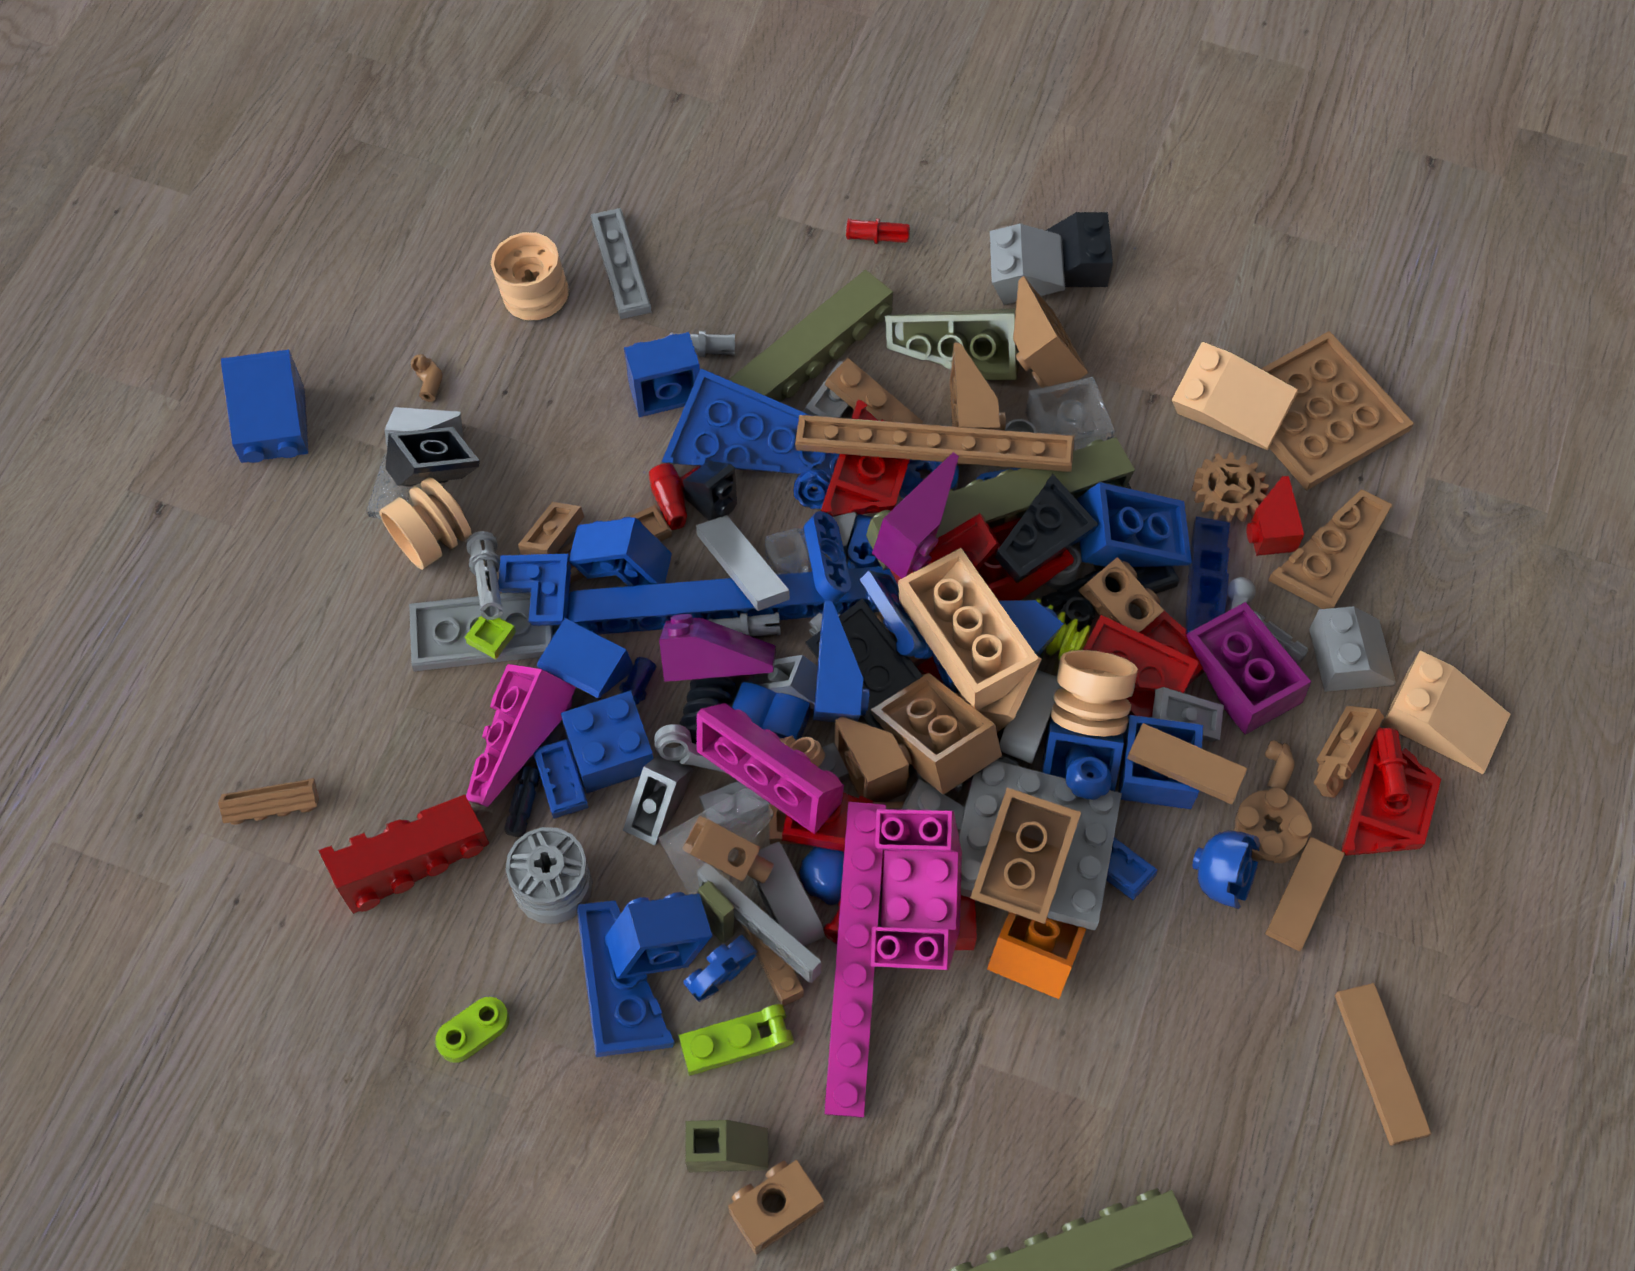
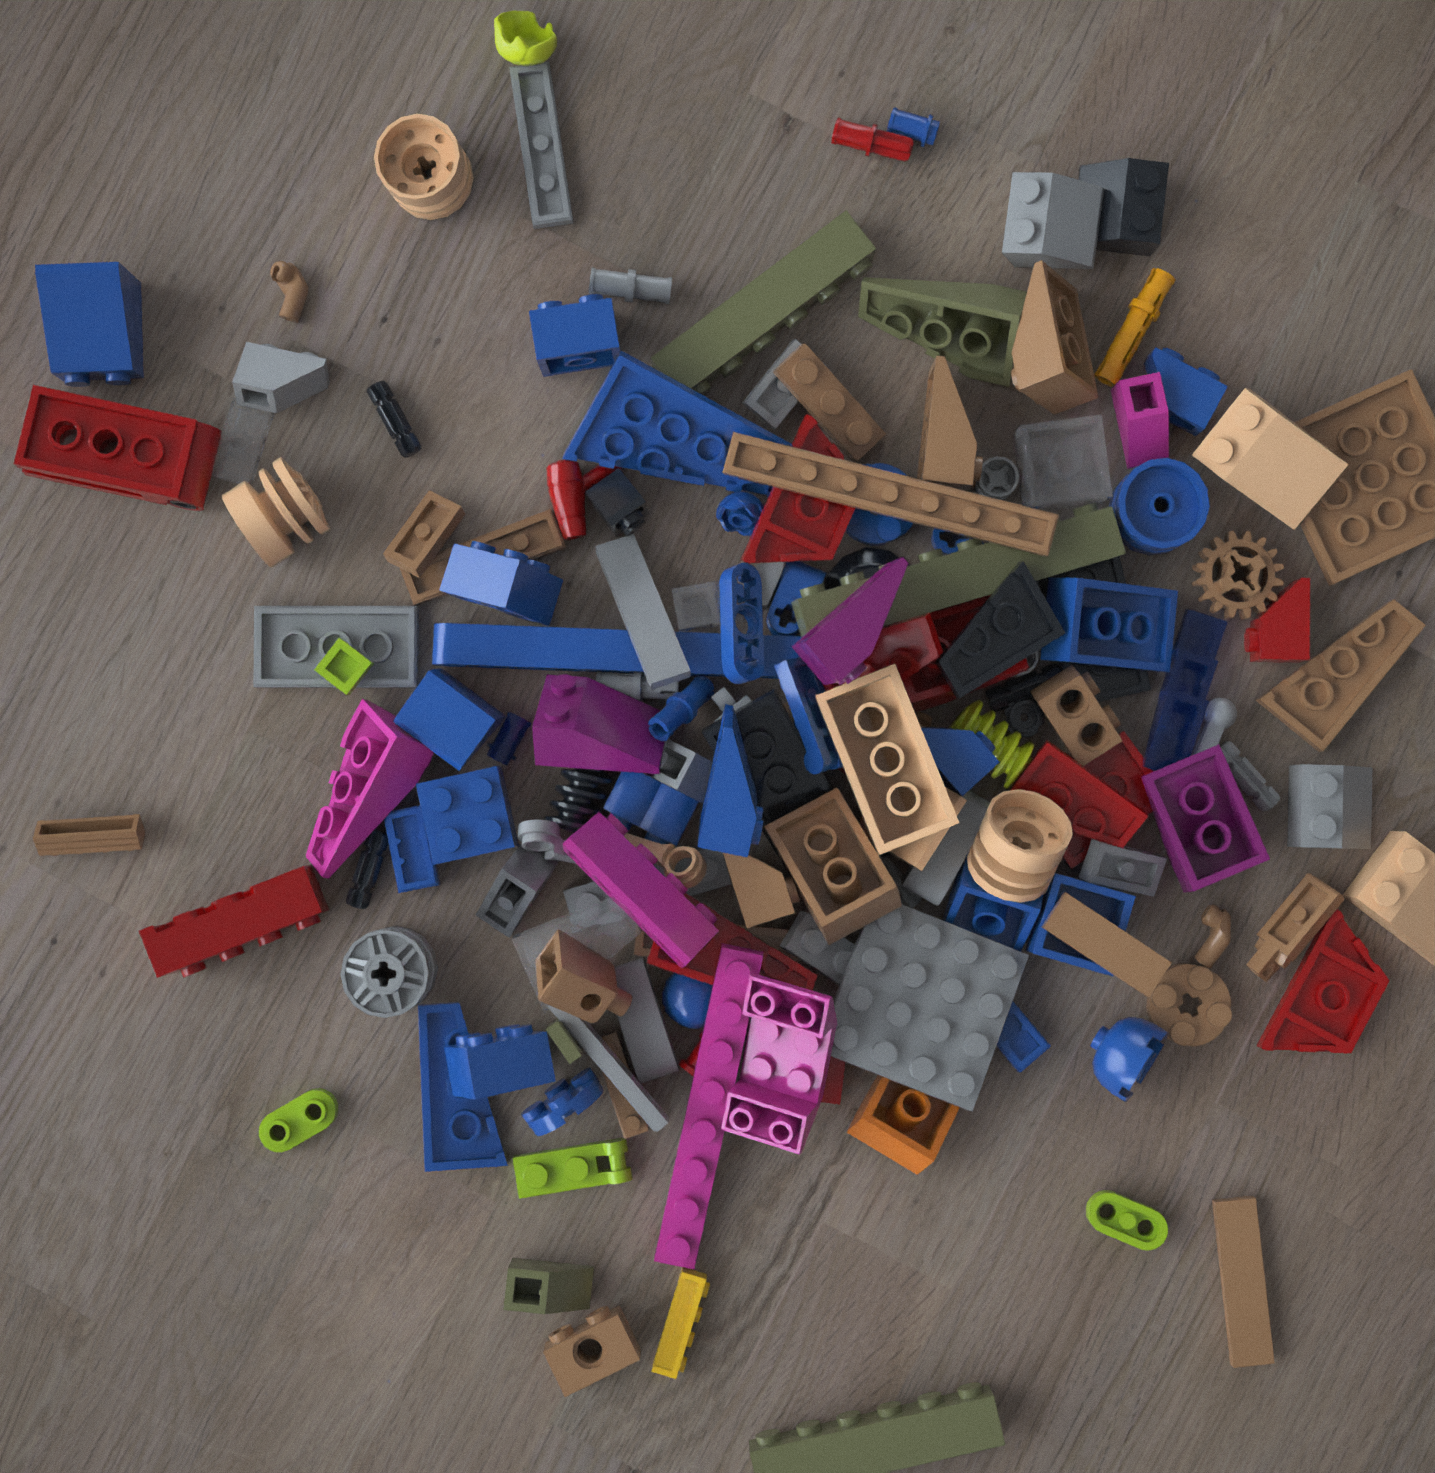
camera: 10 degrees right, 25 degrees up
black slope [385,427,480,487] -> none
light grey pin [466,531,503,620] -> none
blue plate [498,554,572,626] -> none
medium nougat slope [970,787,1081,924] -> none
blue plate [1066,756,1112,800] -> none
medium nougat tile [1265,836,1345,952] -> none
red axle [1376,728,1410,802] -> none
none -> red hinge [13,385,222,511]
none -> black axle [367,380,421,458]
none -> neon yellow hair [494,10,557,67]
none -> blue pin [648,675,714,741]
none -> yellow piece [651,1267,710,1379]
none -> blue pin [887,107,940,147]
none -> lime plate [1086,1190,1168,1251]
none -> light orange pin [1094,268,1176,387]
none -> blue wheel [1108,458,1210,556]
none -> dark pink slope [1110,372,1169,469]
none -> blue slope [1144,347,1228,436]

